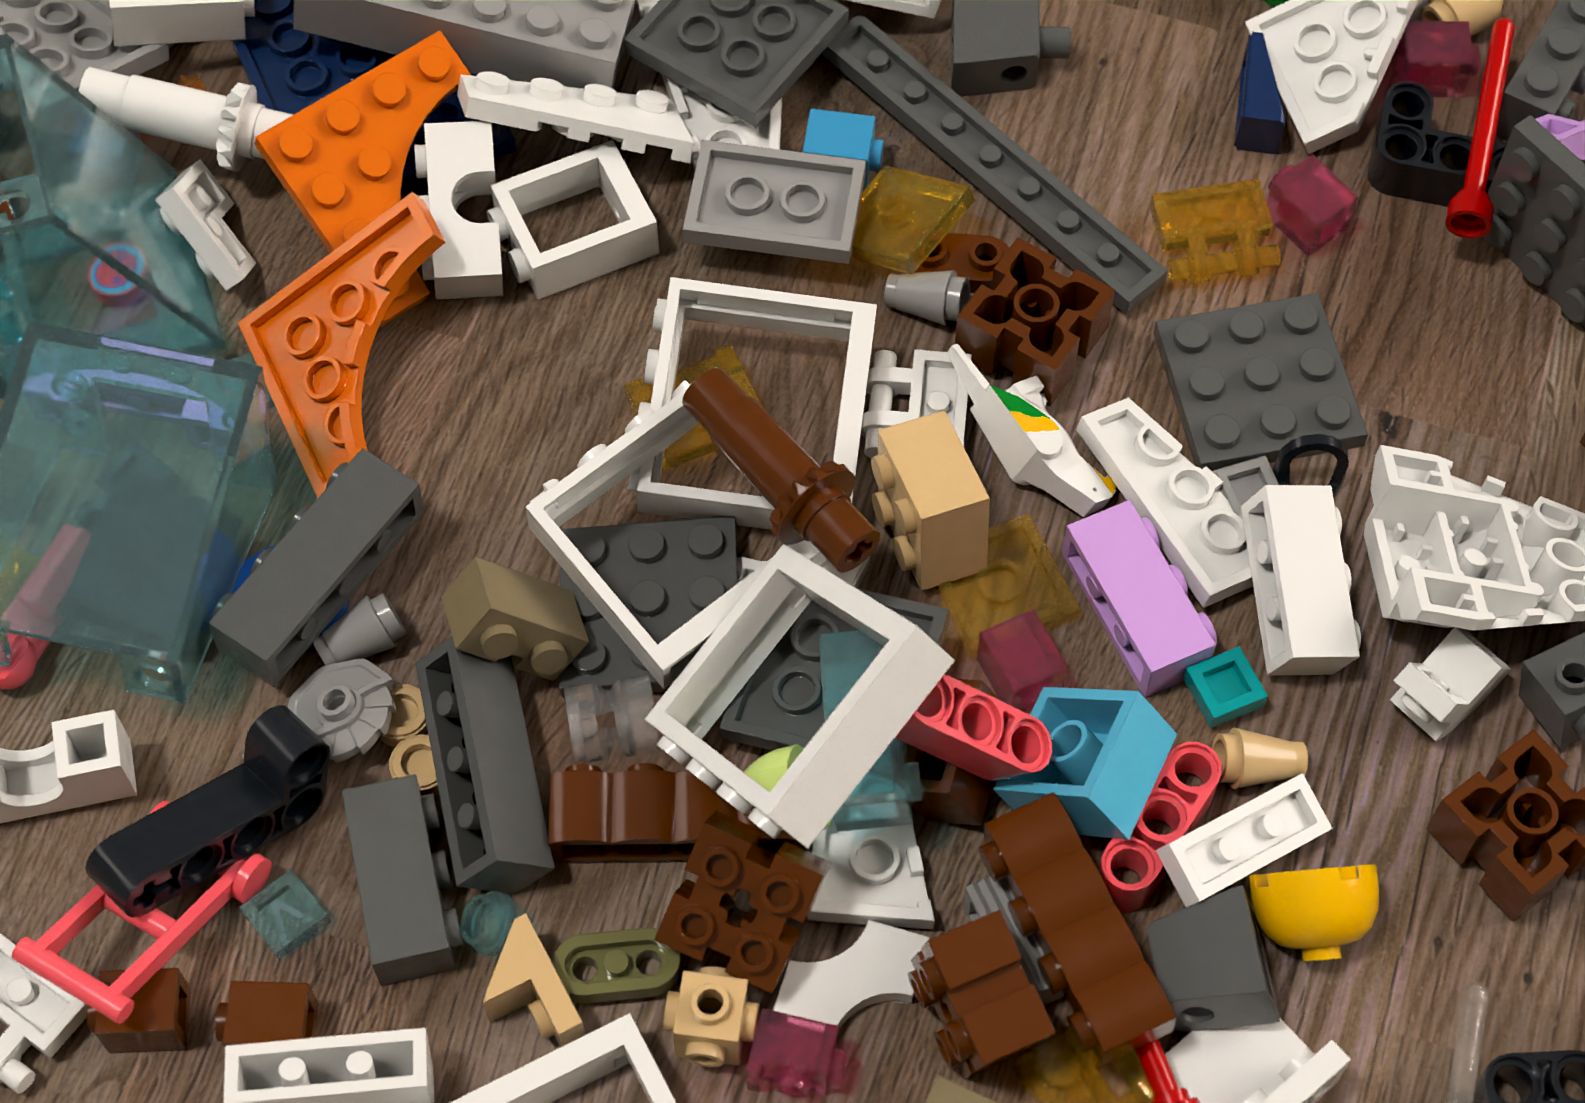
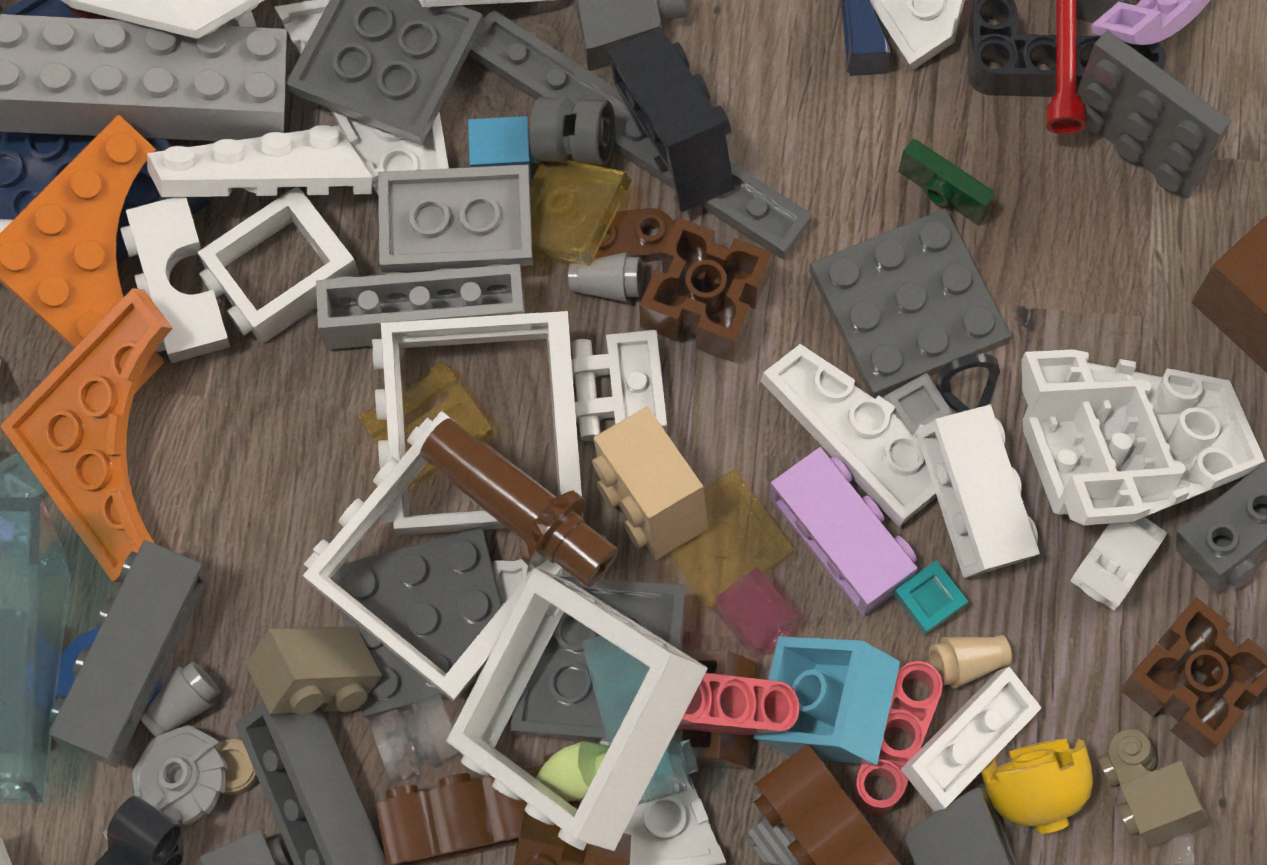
camera: 10 degrees left, 10 degrees up
tan tile [389,734,439,796] -> none
white animal [947,344,1116,517] -> none
clear yellow plate [1149,179,1281,284] -> none
clear pink brick [1264,154,1358,257] -> none
none -> light grey brick [316,264,525,349]
none -> dark grey wheel [529,97,616,165]
none -> black wedge [607,27,735,213]
none -> dark green plate [898,139,995,226]
none -> dark tan brick [1098,729,1210,848]

